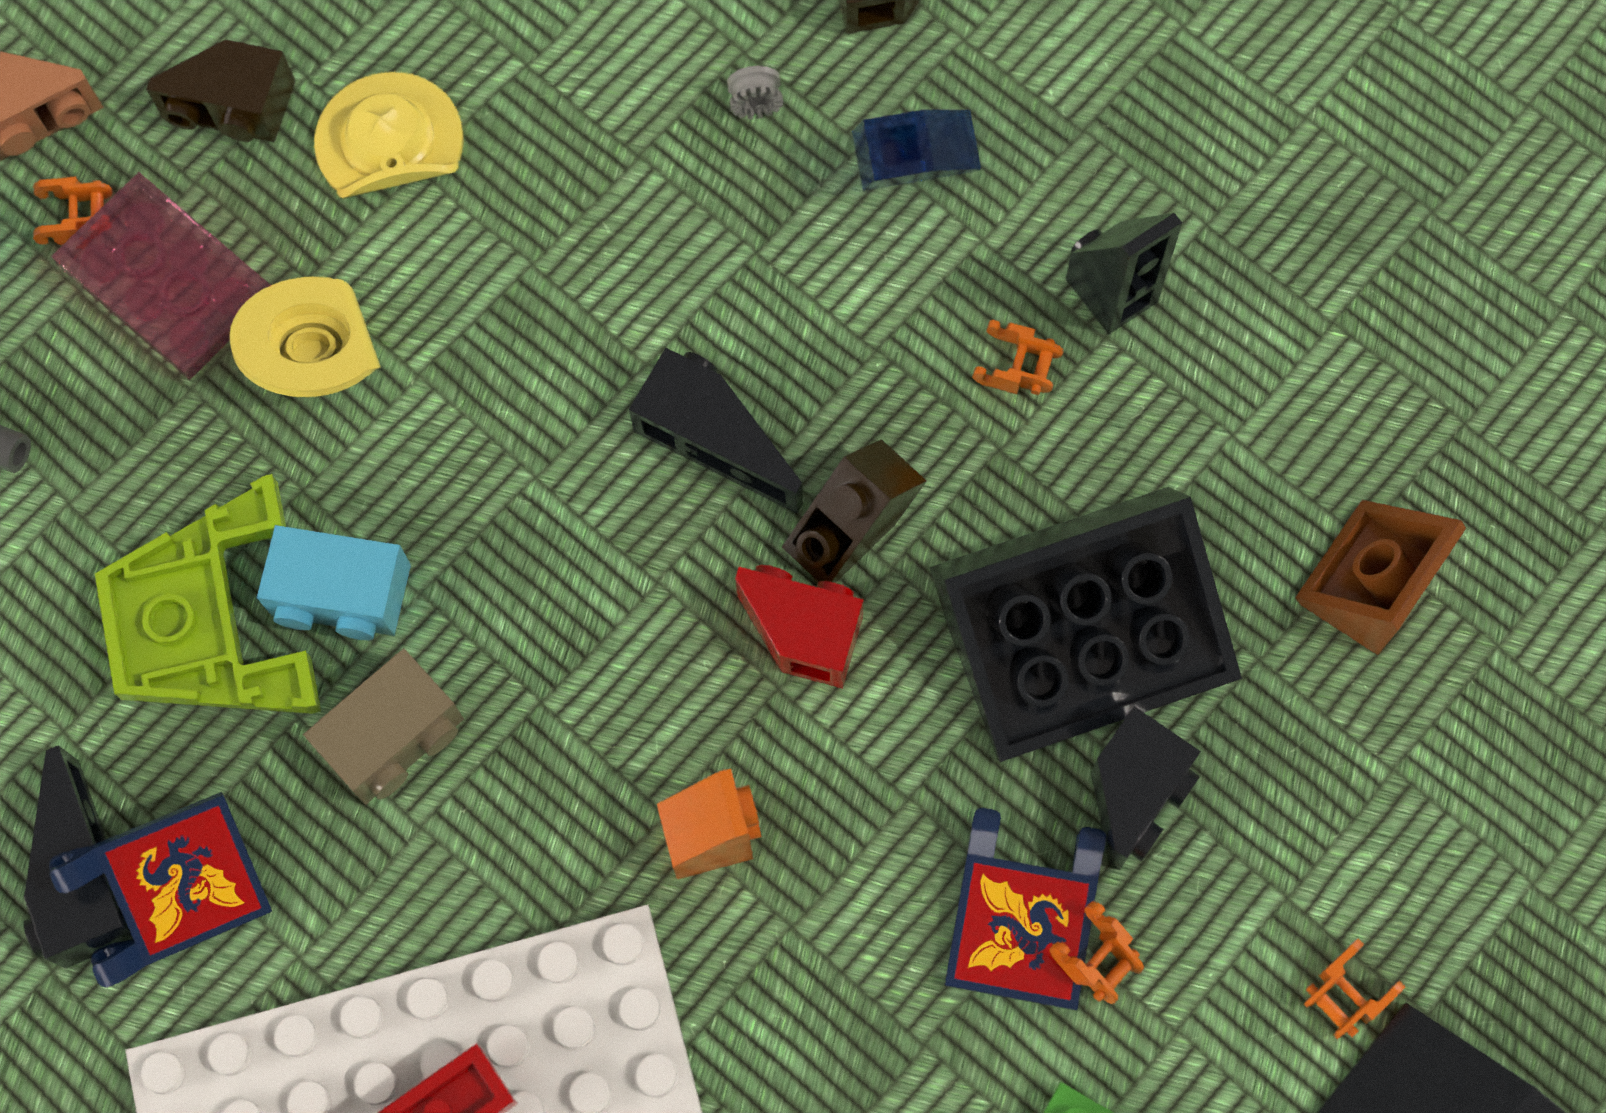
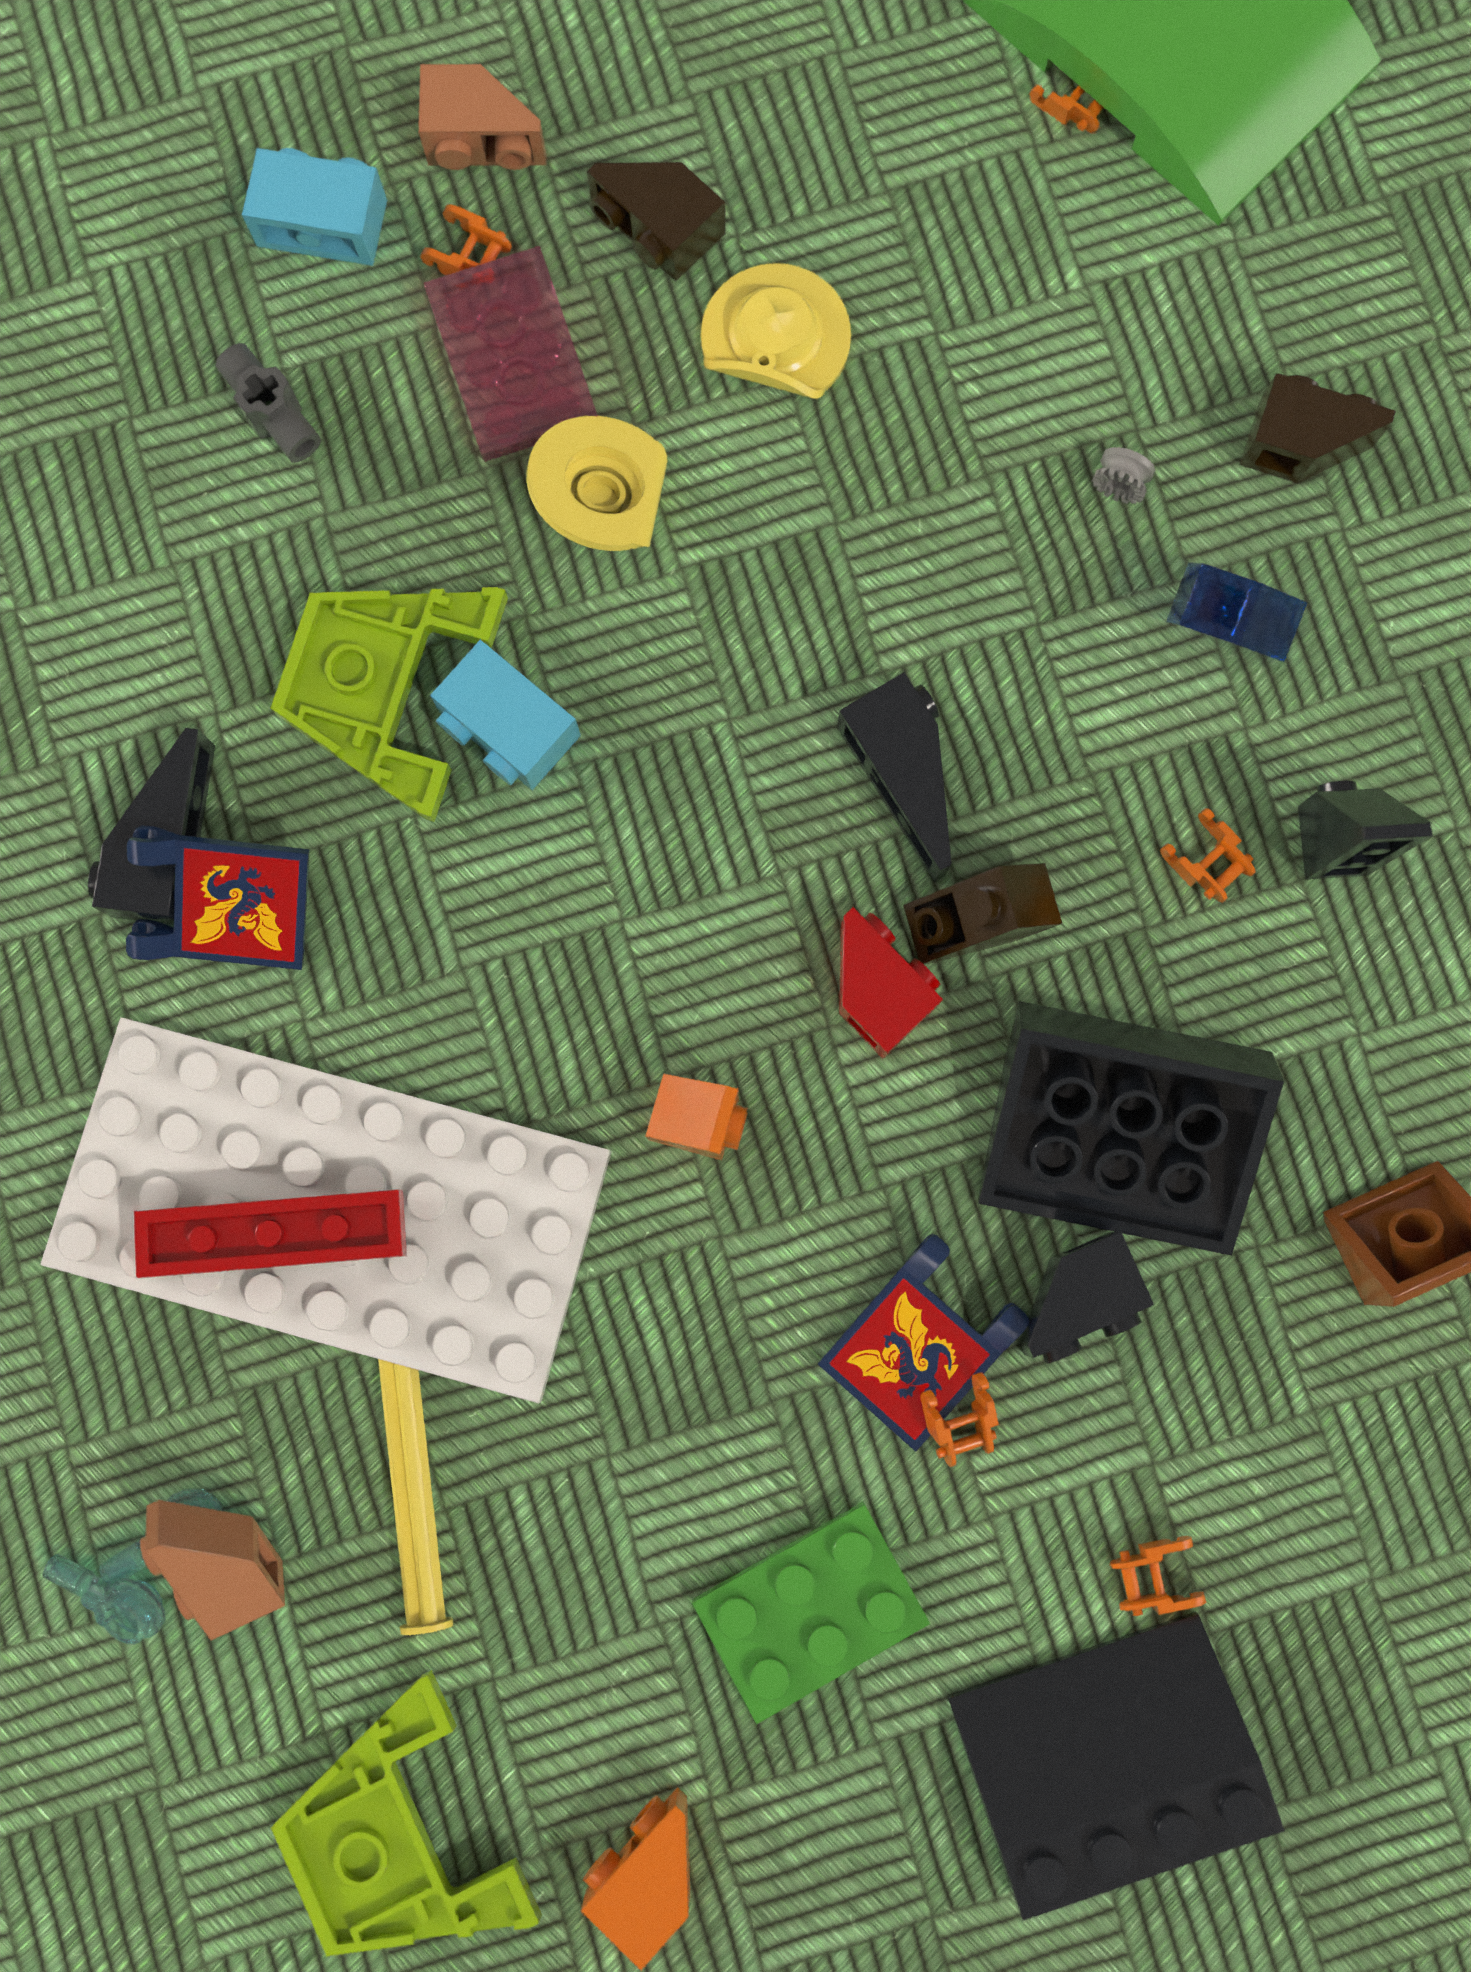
camera: 30 degrees right, 10 degrees up
dark tan brick [303,648,464,805] -> none

